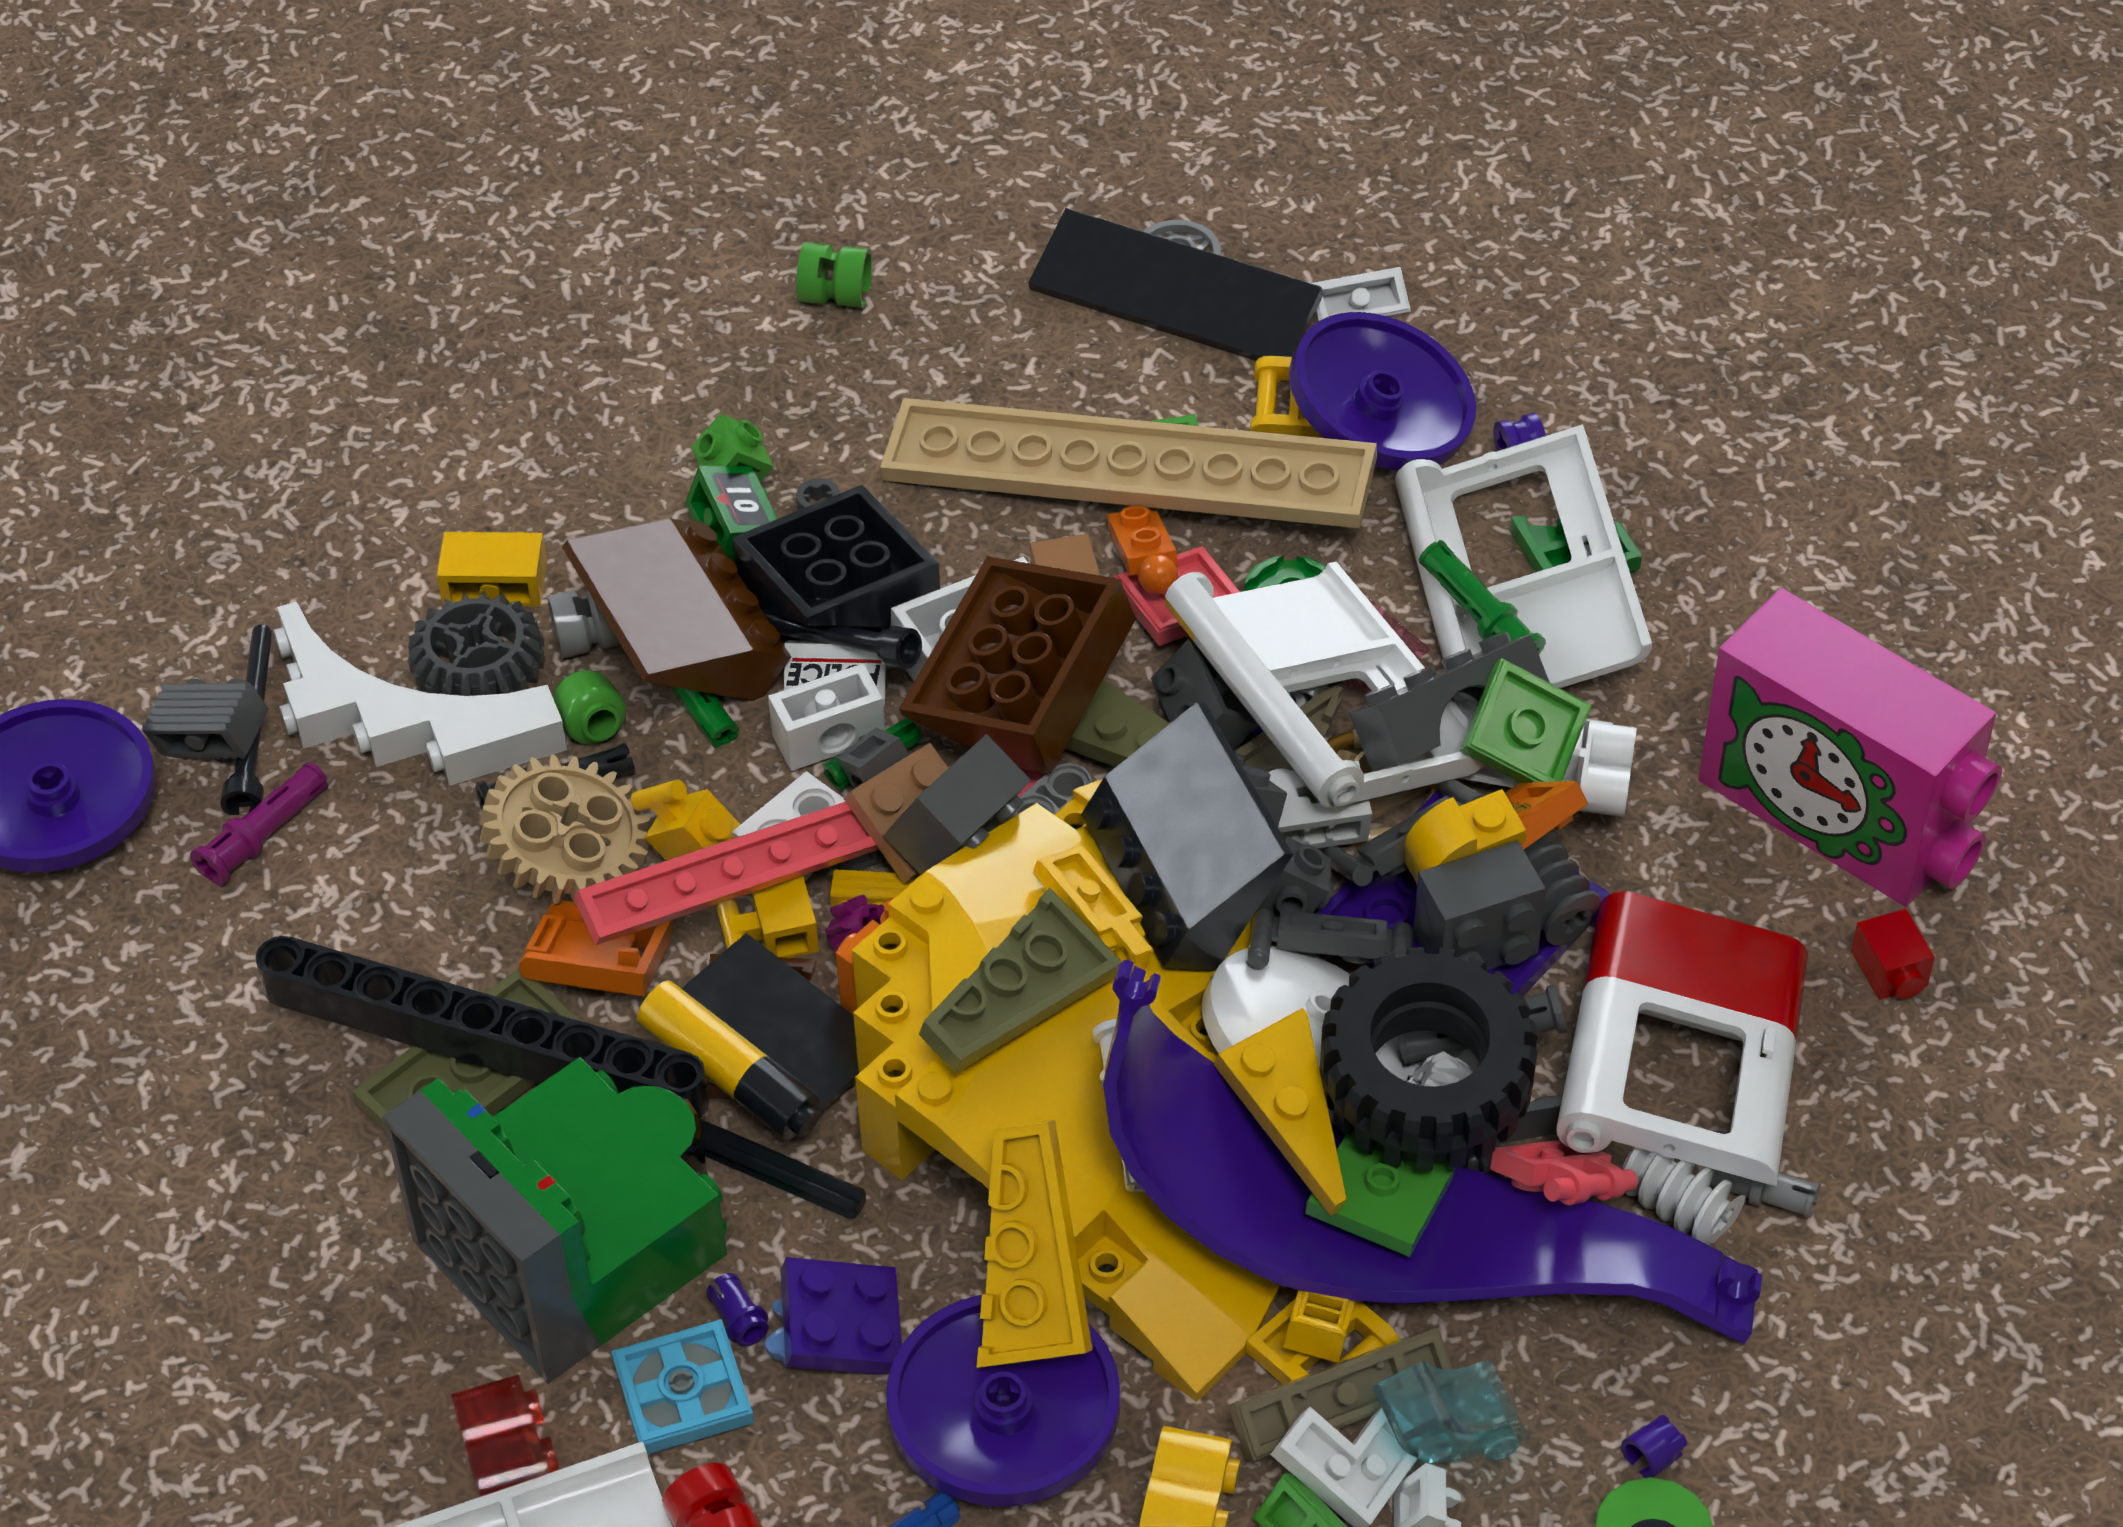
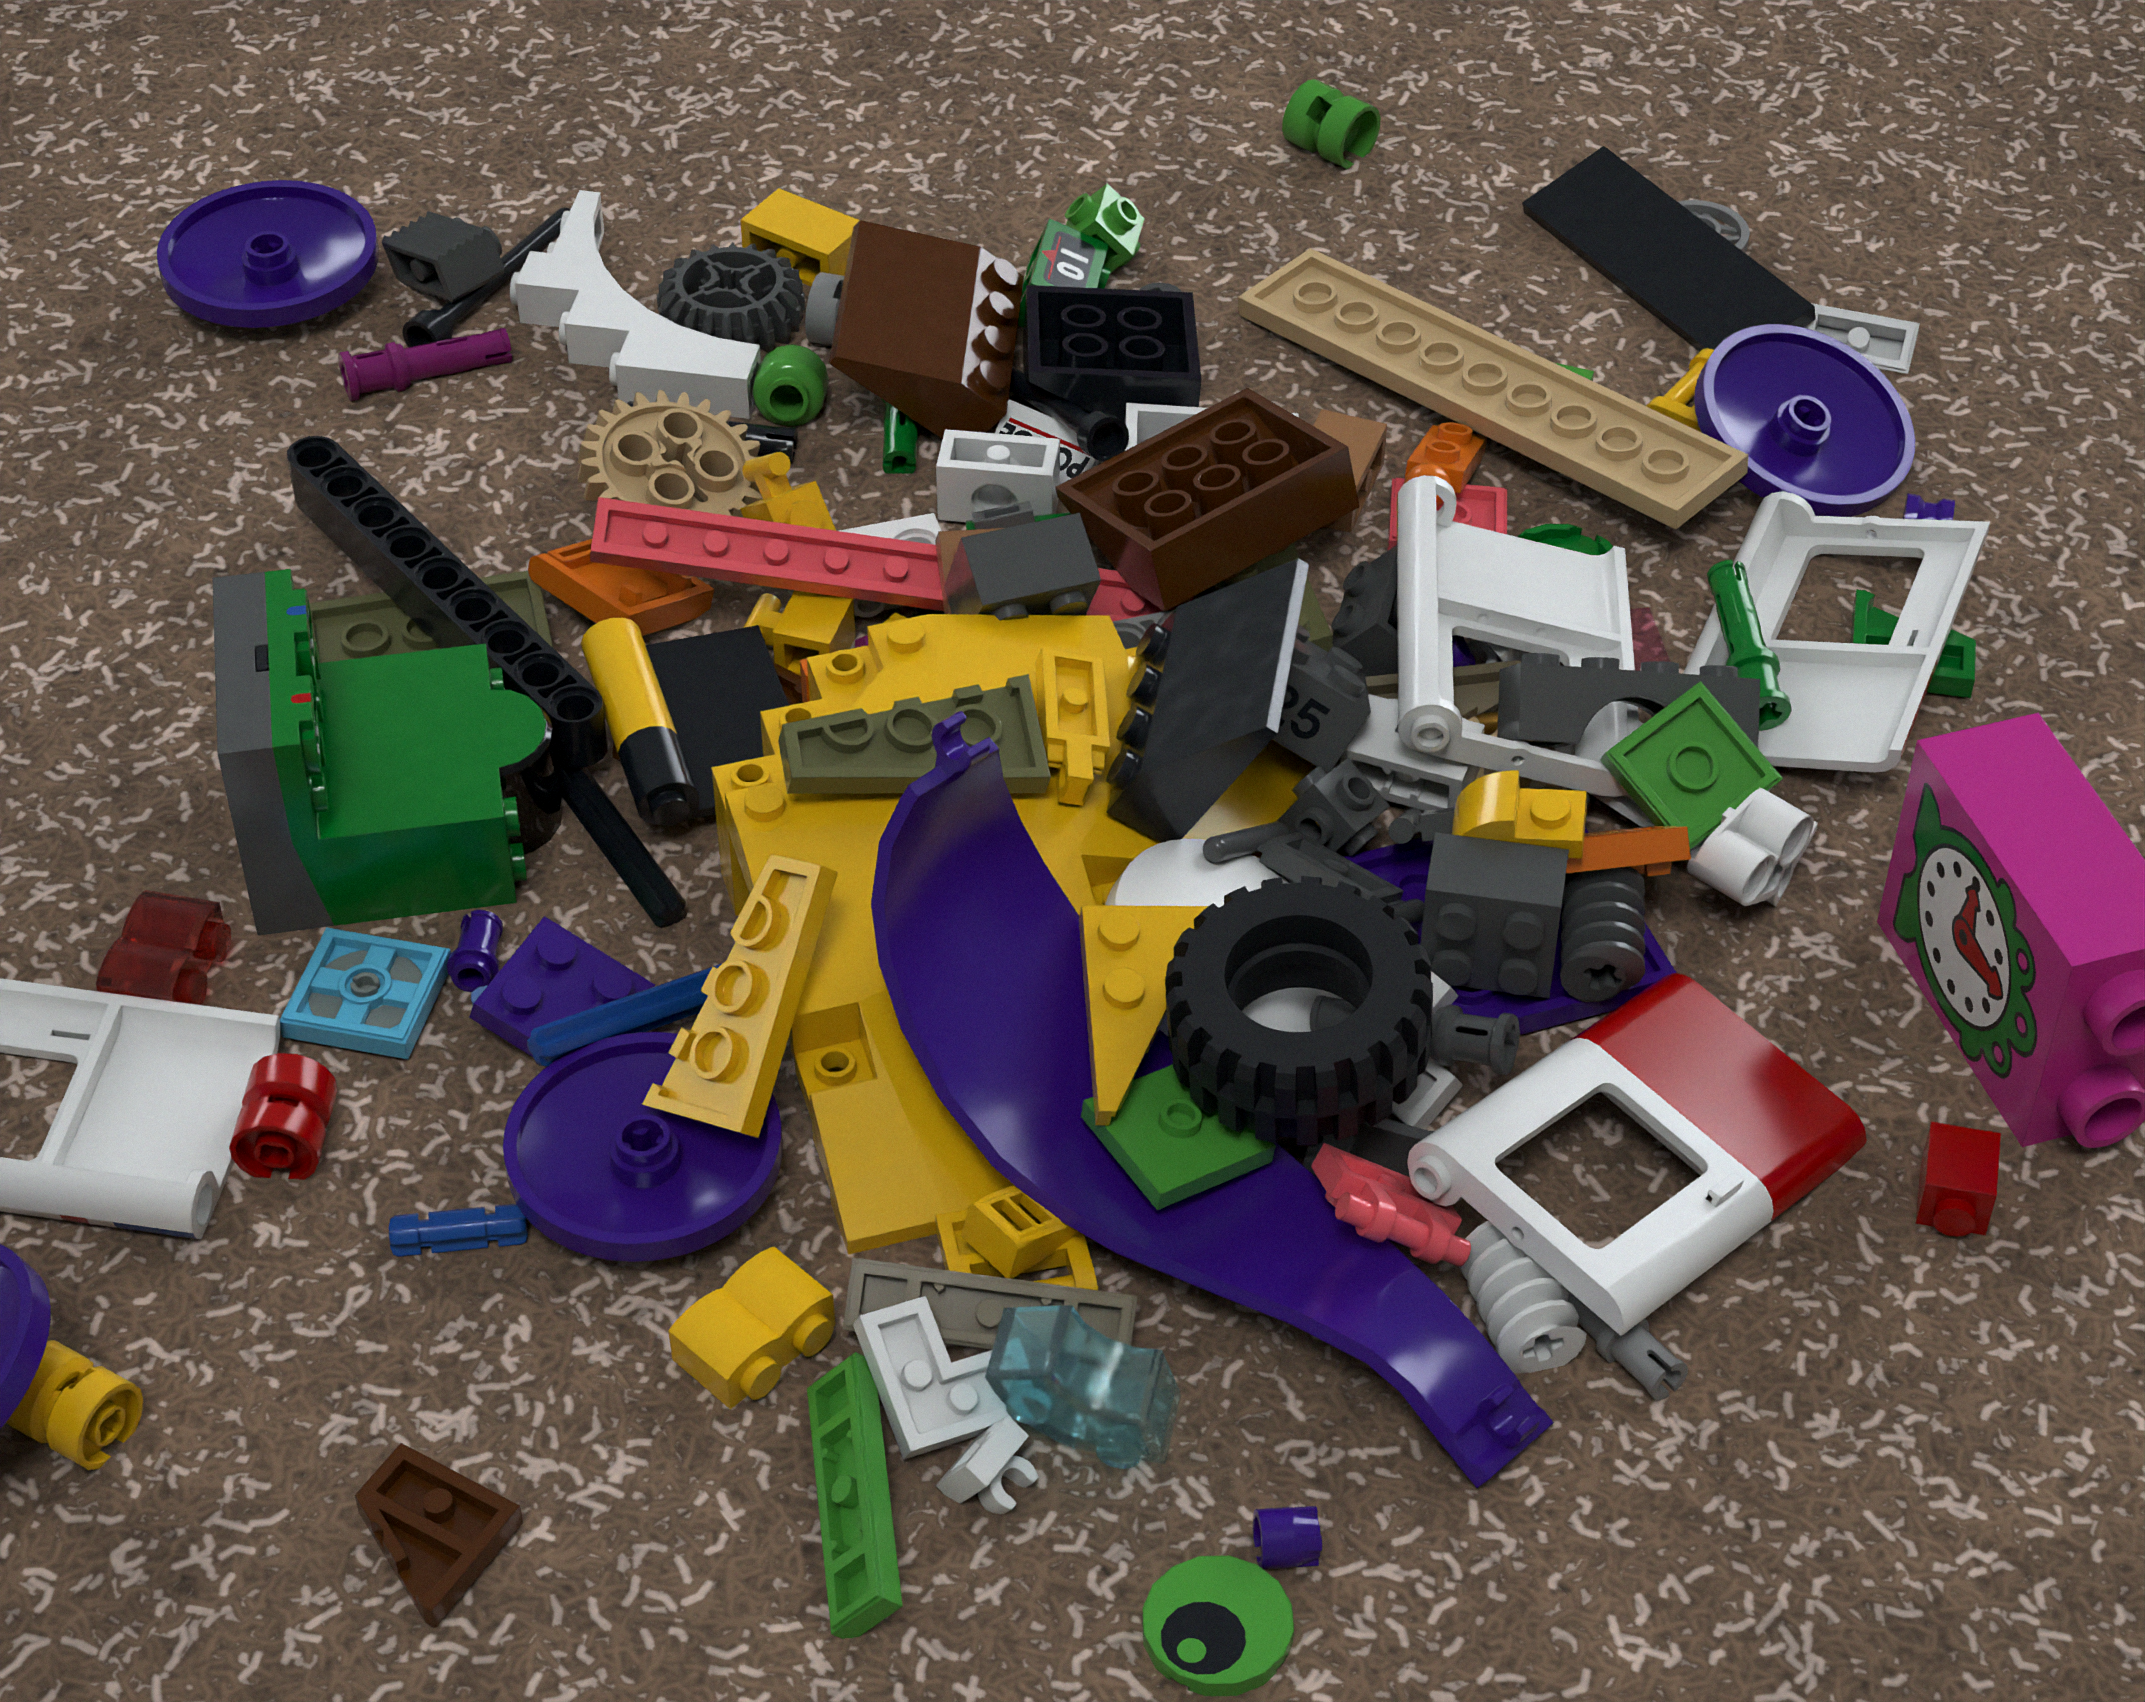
camera: 30 degrees right, 5 degrees down
none -> blue axle [527,964,721,1066]

